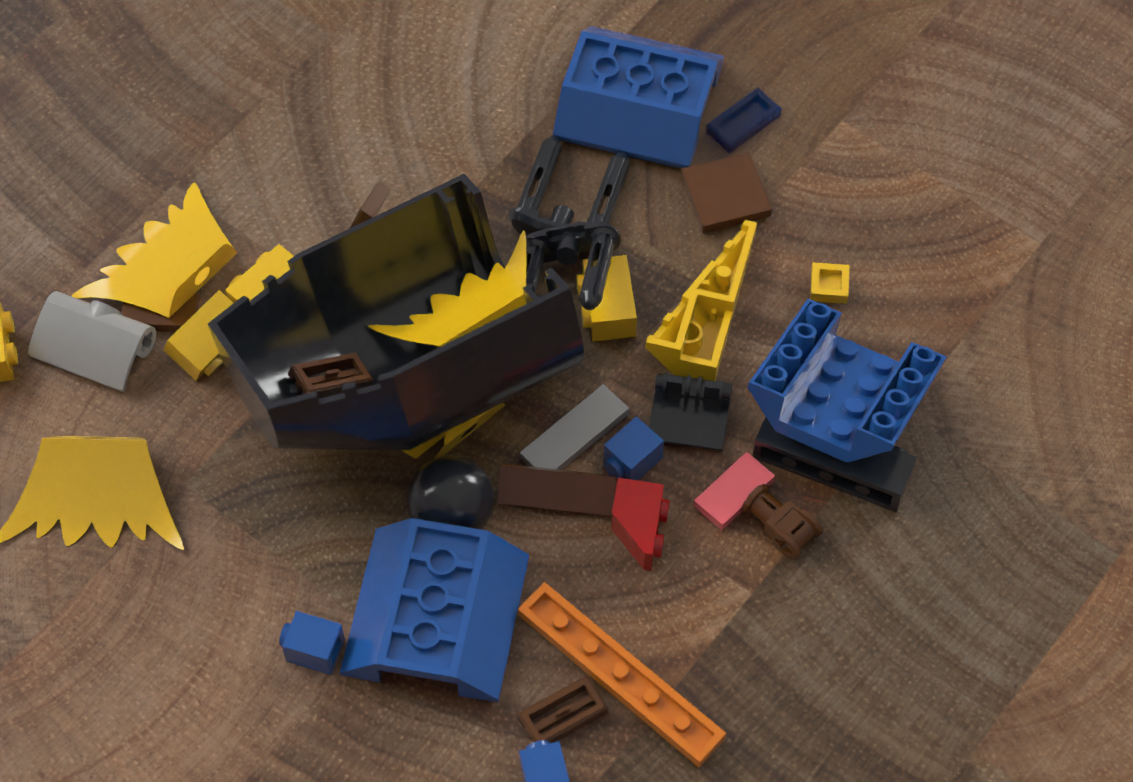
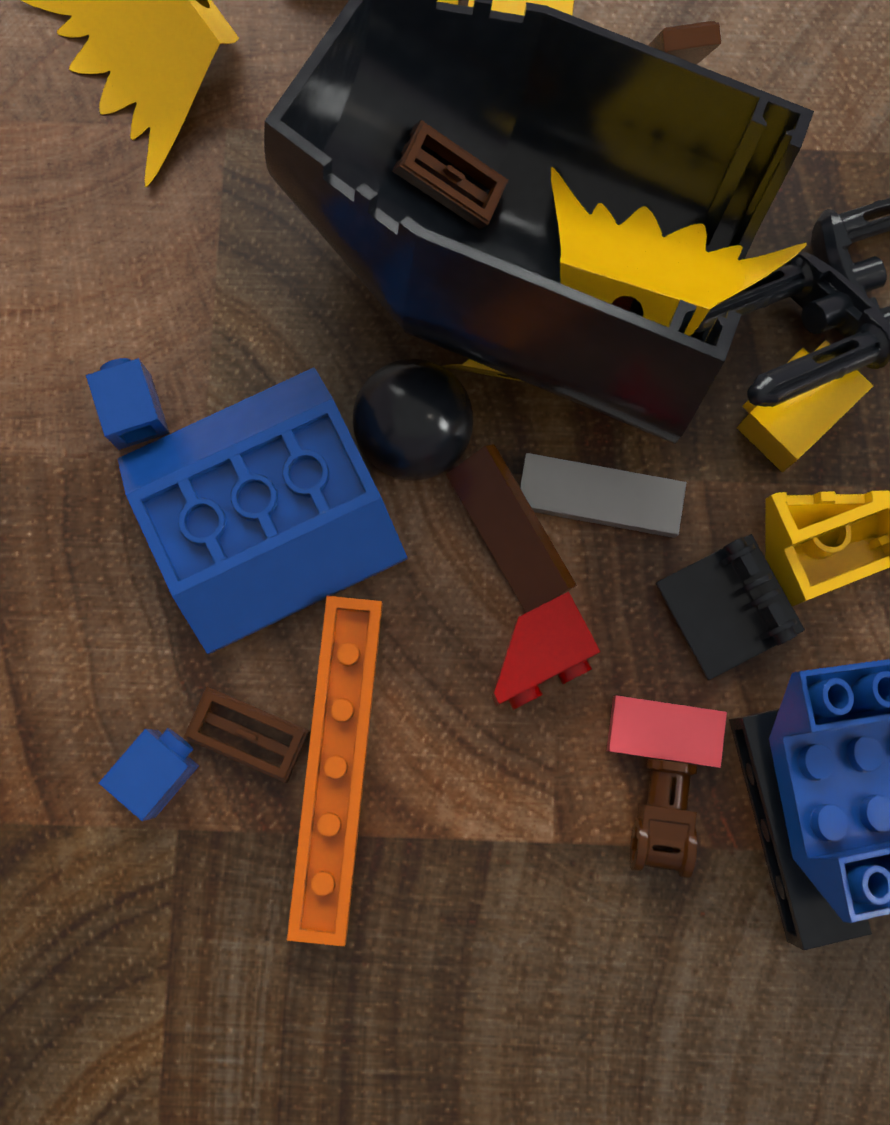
camera: 50 degrees right, 20 degrees up
blue brick [603,416,664,480] -> none

